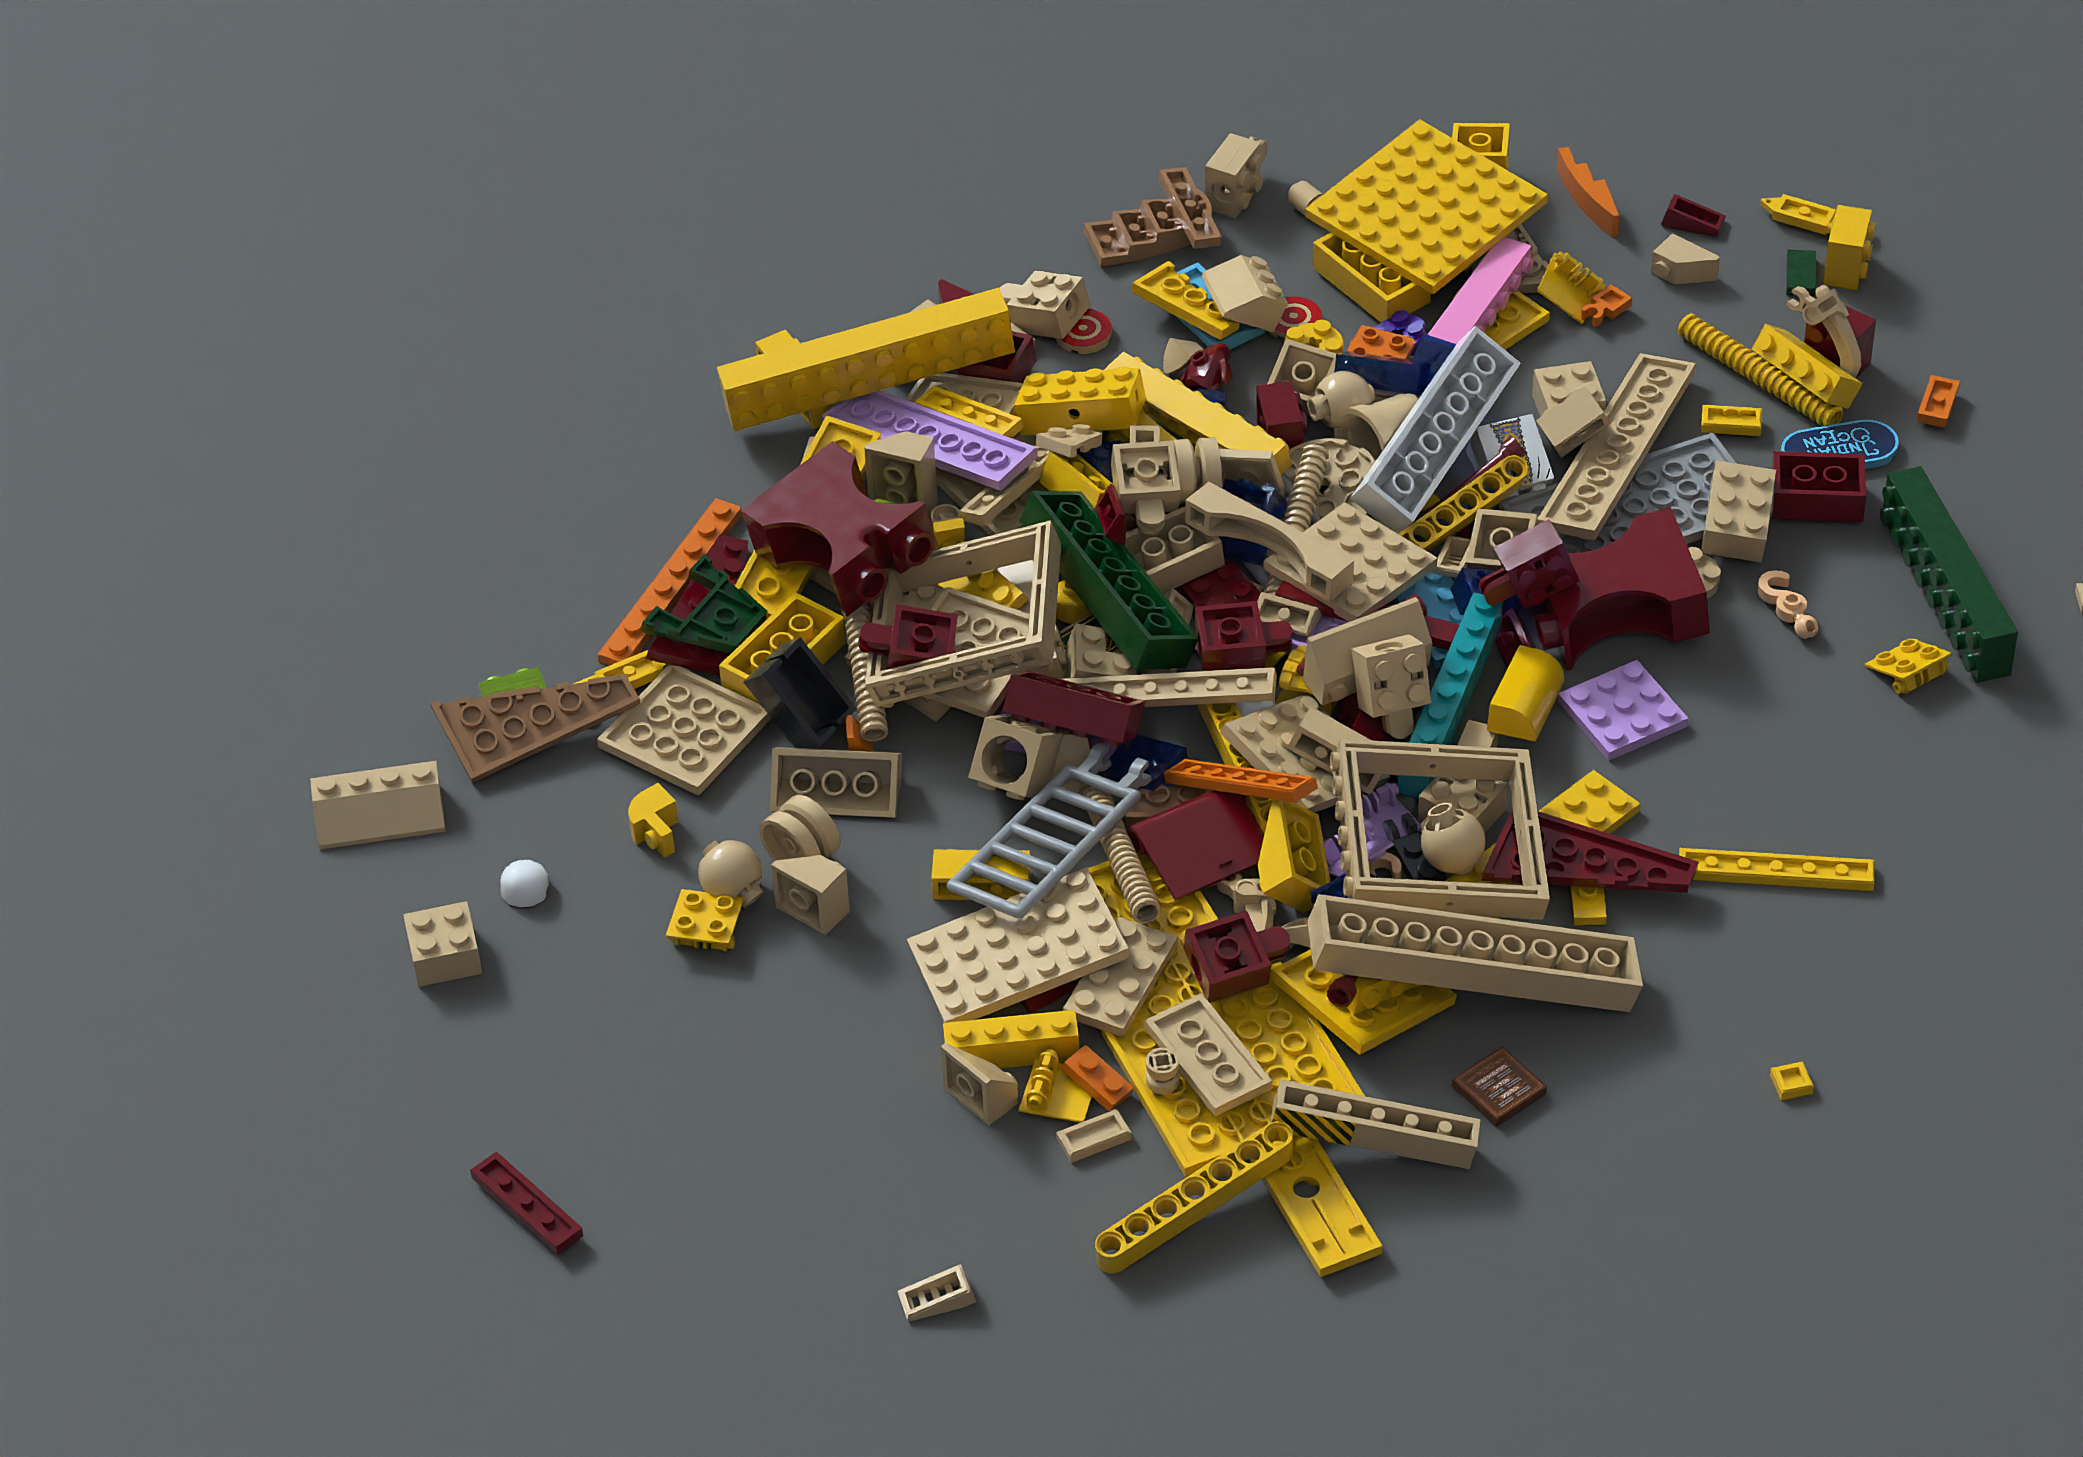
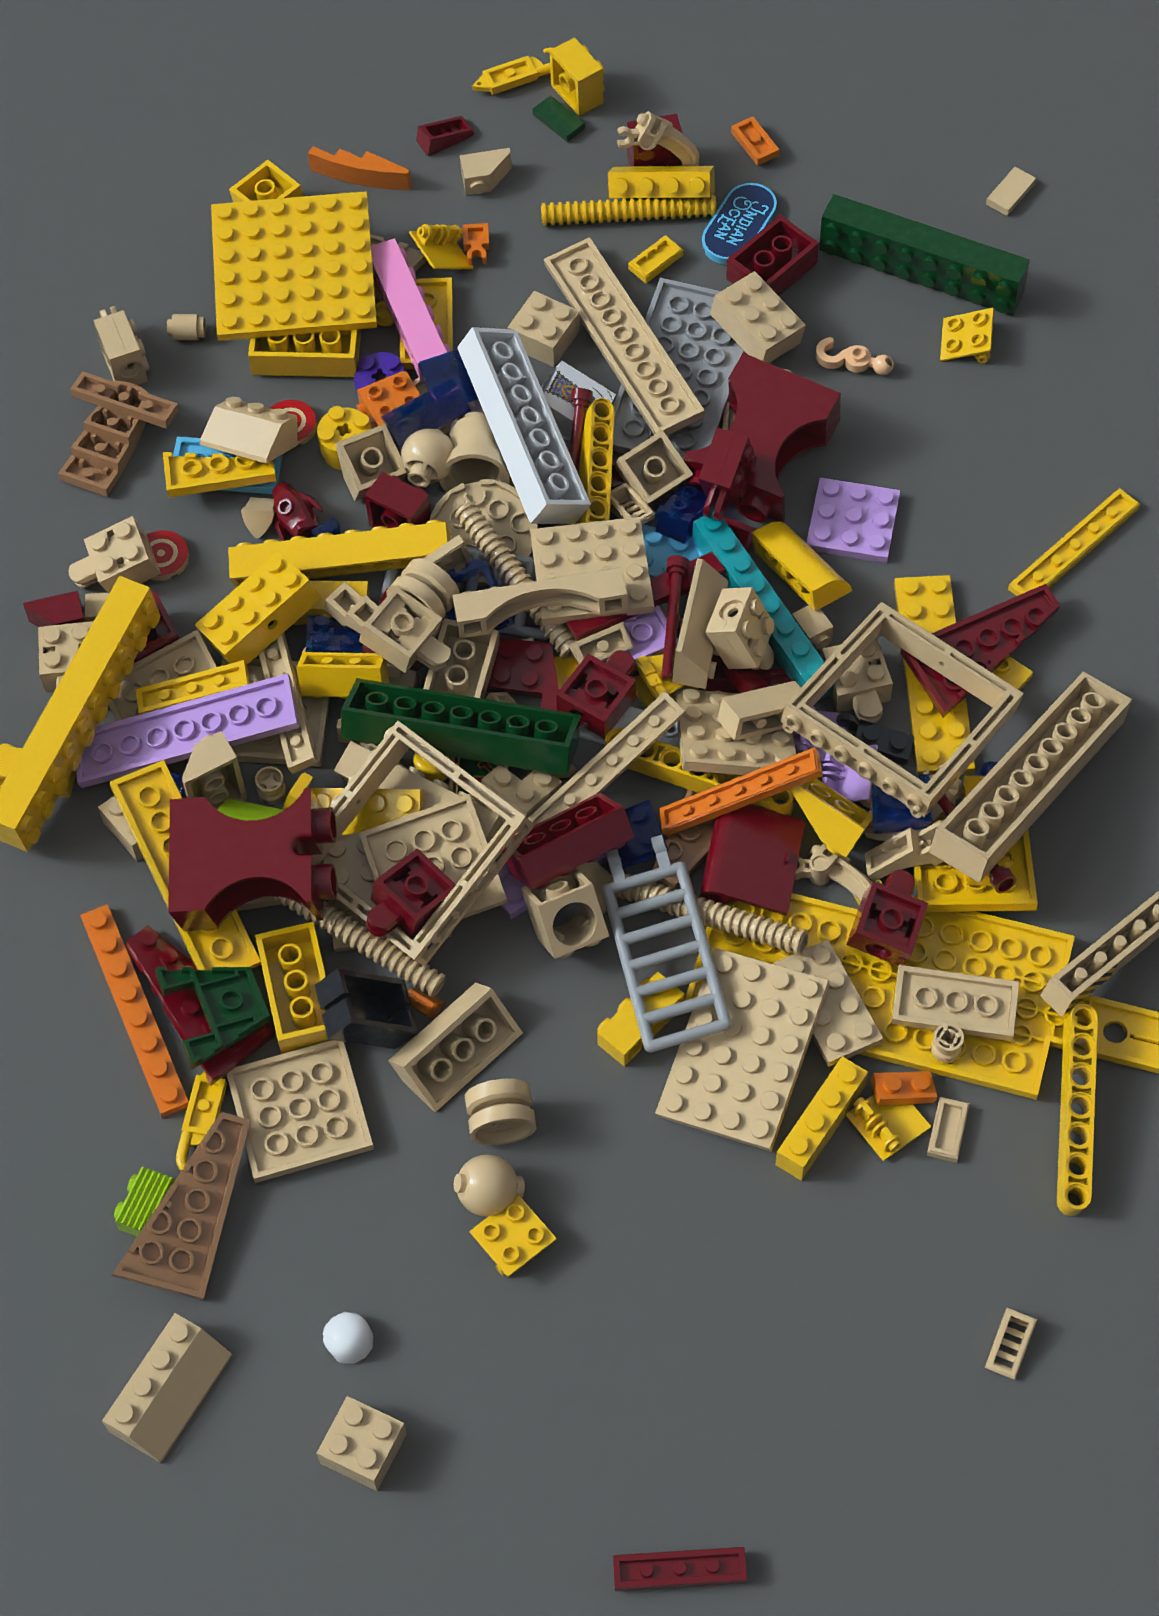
camera: 50 degrees left, 15 degrees up
yellow brick [628,783,678,858] -> none
tan slope [771,855,850,935] -> none
tan slope [941,1043,1018,1126] -> none
tan wing [1036,424,1102,458] -> none
dark red slope [1095,484,1126,545] -> none
tan brick [1421,803,1486,875] -> none
reddish brown tile [1452,1046,1547,1127] -> none
tan slope [1536,387,1611,458] -> none

